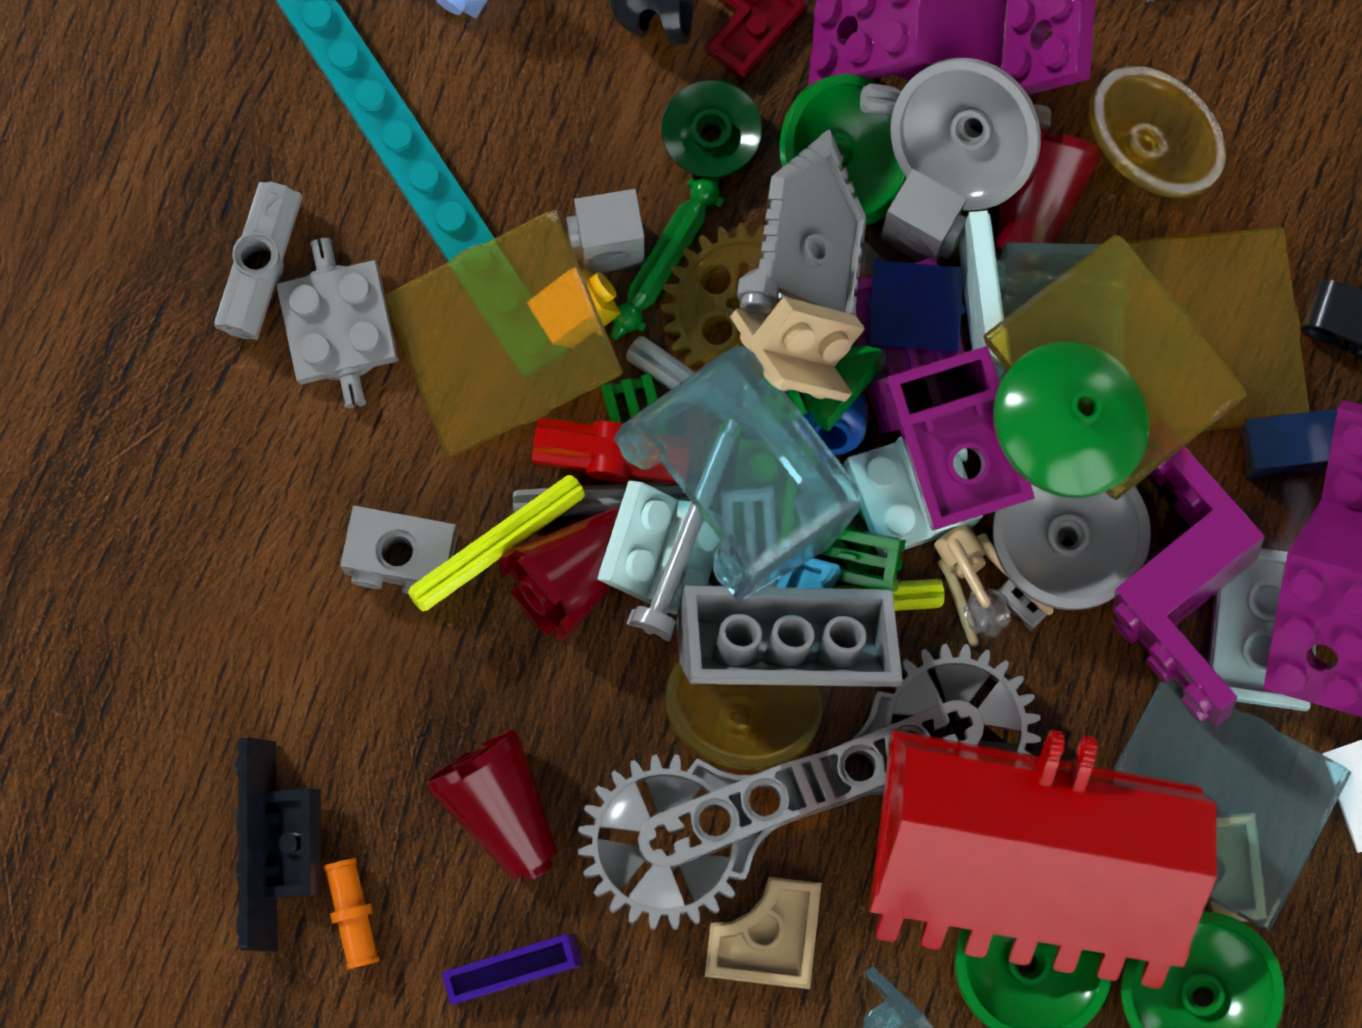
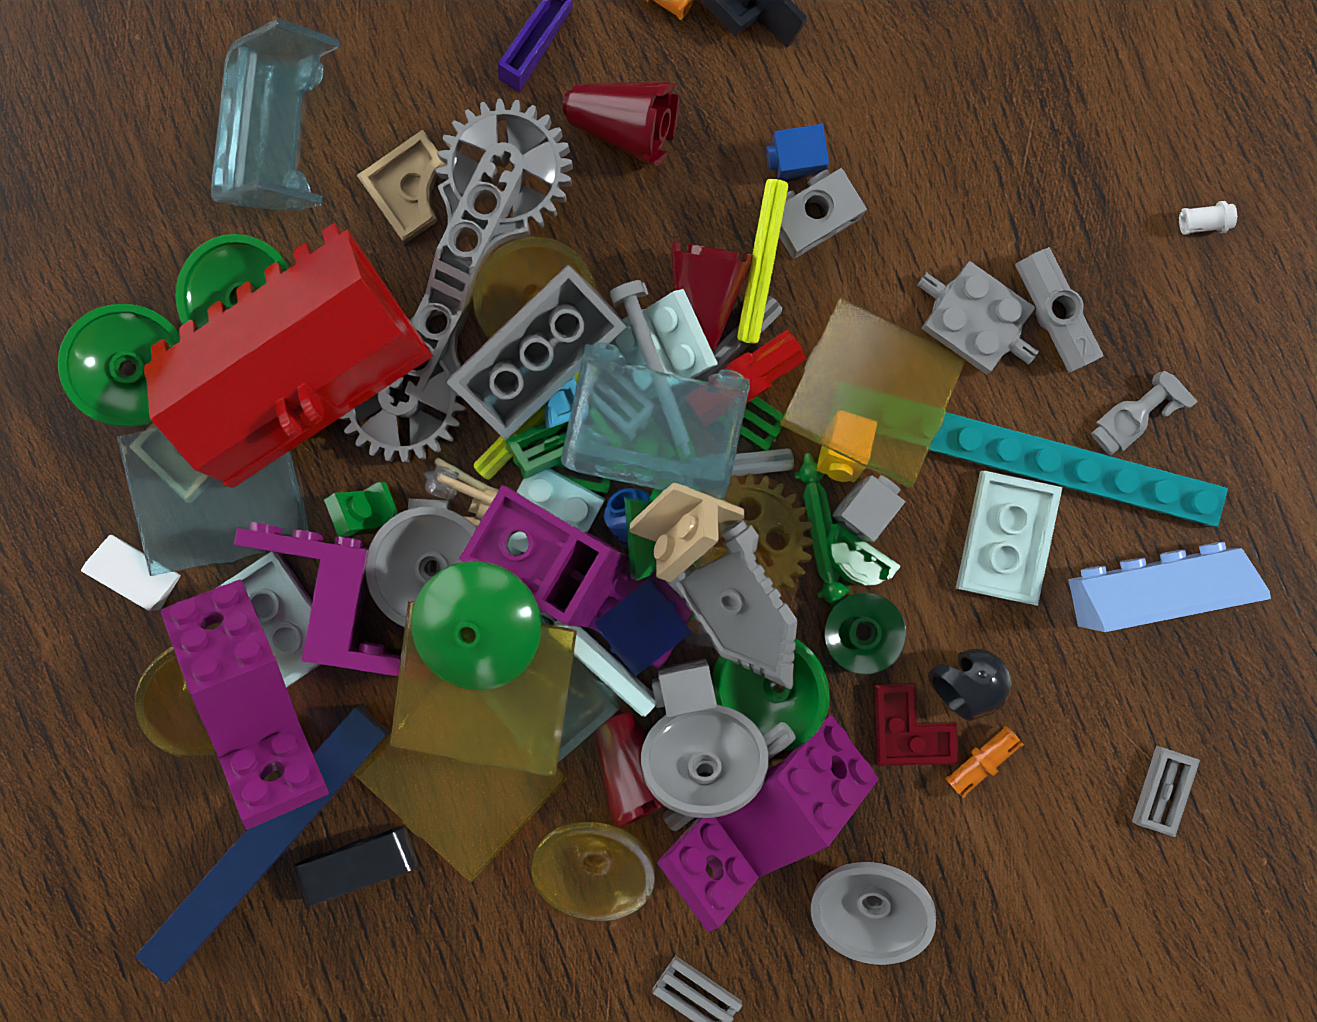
camera: 140 degrees right, 10 degrees up
none -> green bracket [324,482,398,537]
none -> blue brick [766,124,829,181]
none -> tile [827,523,901,586]
none -> light aqua tile [956,471,1062,606]
none -> light grey piece [1091,371,1198,455]
none -> white pin [1179,201,1237,235]

